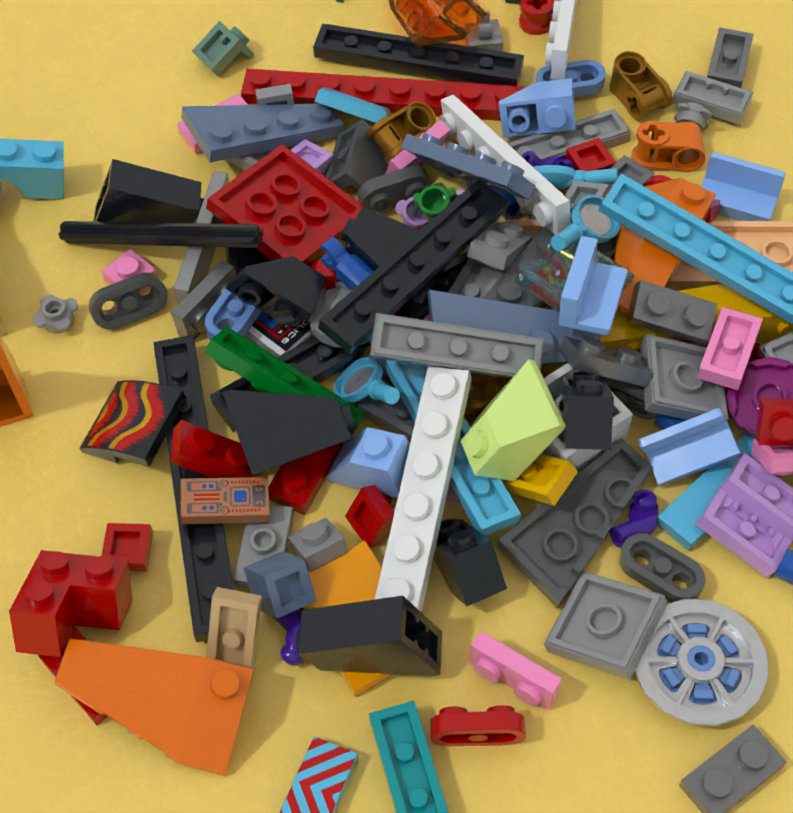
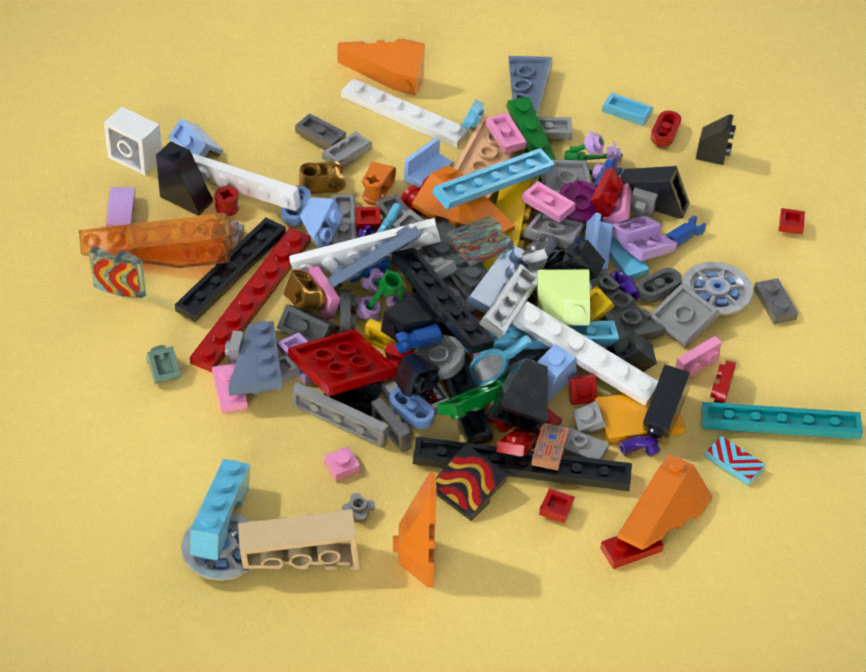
camera: 75 degrees left, 10 degrees down
red brick [9,550,133,657] -> none
black axle [58,221,264,248] -> none
dark grey plate [89,272,168,329] -> none
black slope [93,159,204,223] -> none
tan plate [206,587,262,679] -> none
sand blue panel [243,552,316,619] -> none
medium azure tile [315,87,391,123] -> none
medium azure piece [551,195,621,251] -> none
light blue panel [559,236,627,335] -> none
flat silver plate [627,280,717,346] -> none
light grey plate [674,102,712,132] -> none

